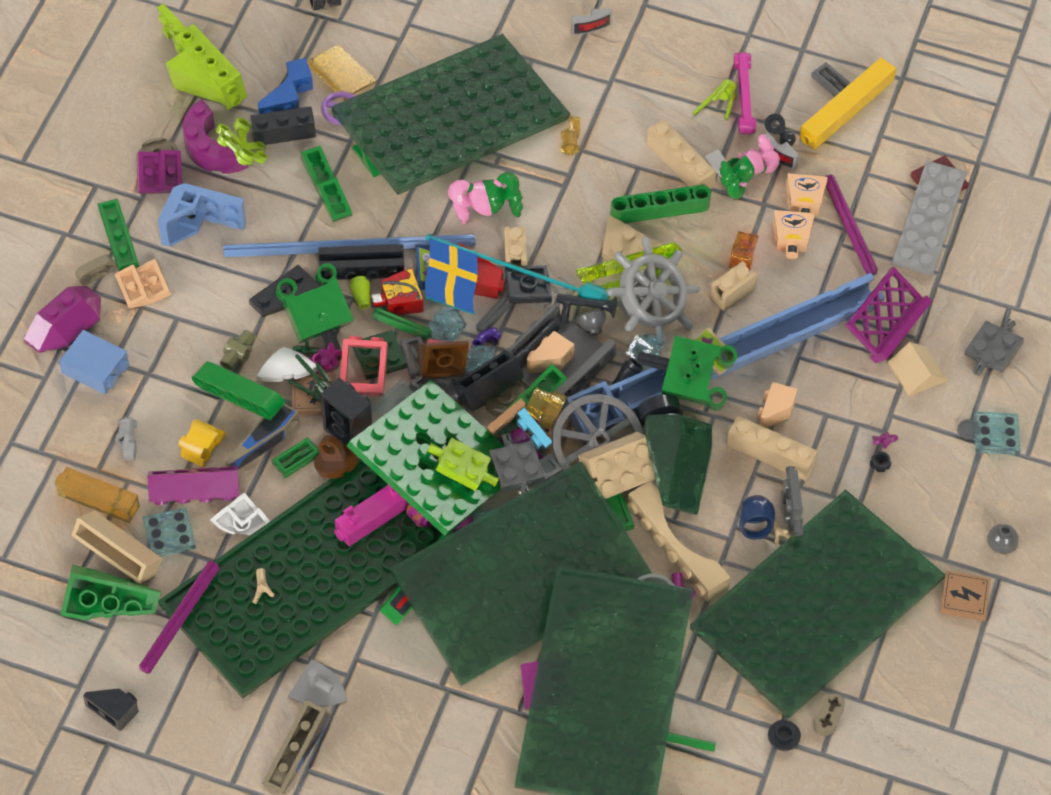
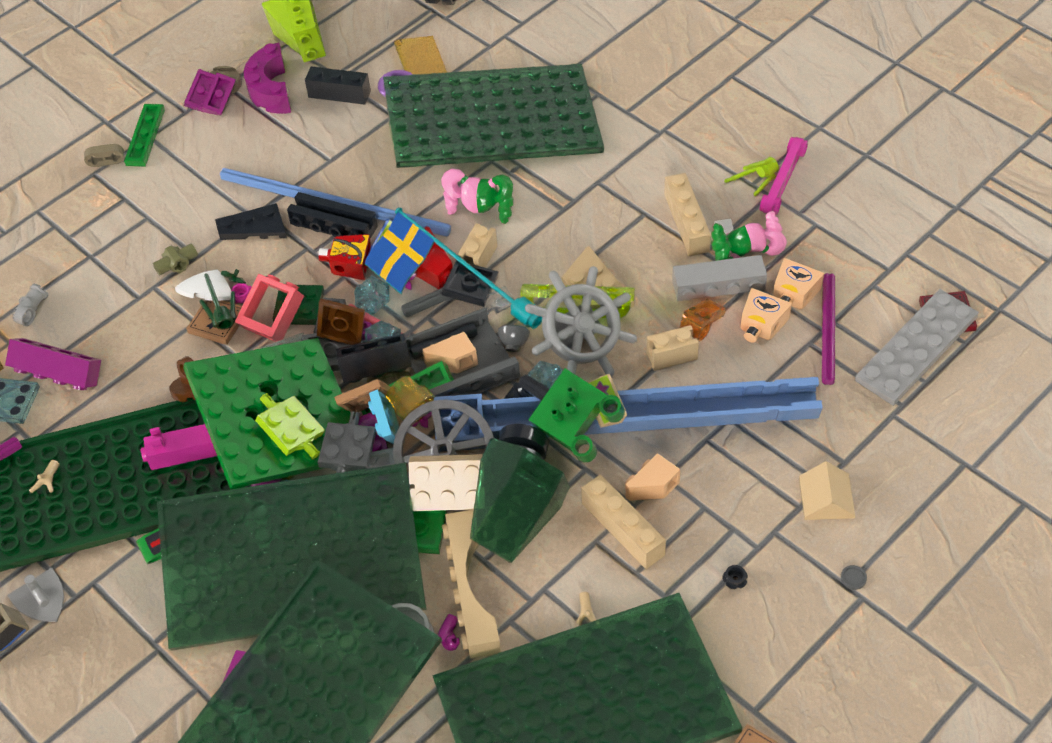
camera: 30 degrees right, 5 degrees down
magenta wedge [24,286,101,353] -> none
medium blue brick [59,330,129,394] -> none
light nougat slope [115,259,172,308] -> none
medium blue bracket [158,183,247,247] -> none
yellow cylinder [178,419,226,467] -> none
green beam [192,361,285,420] -> none
white brick [210,493,270,536] -> none
lime plant [216,117,268,166] -> none
slope [225,404,300,470] -> none
blue arch [258,58,313,114] -> none
green tile [272,437,320,478] -> none
green piece [275,263,354,361] -> none
green slope [301,145,353,222] -> none
magenta plant [318,342,342,367] -> none
black brick [320,378,372,444] -> none
lime cone [349,276,371,309] -> none
green axle [372,307,432,341] -> none
dark purple arm [472,327,502,349] -> none
black piece [556,294,617,324] -> none
clear yellow connector [560,116,580,156] -> none
slope [571,9,612,35] -> none
green beam [610,185,711,223] -> none
dark blue helmet [739,495,775,540] -> none
light grey slope [764,132,799,170] -> none
black plate [765,113,796,146] -> none
dark grey plate [781,466,804,536] -> none
yellow brick [799,57,896,150] -> none
dark grey tile [811,62,850,97] -> none
magenta fence [845,267,932,364] -> none
magenta plant [872,432,898,448] -> none
dark grey plate [965,319,1024,376] -> none
clear light blue tile [973,411,1021,455] -> none
dark grey brick [987,524,1019,554] -> none
none -> light grey brick [672,255,767,301]

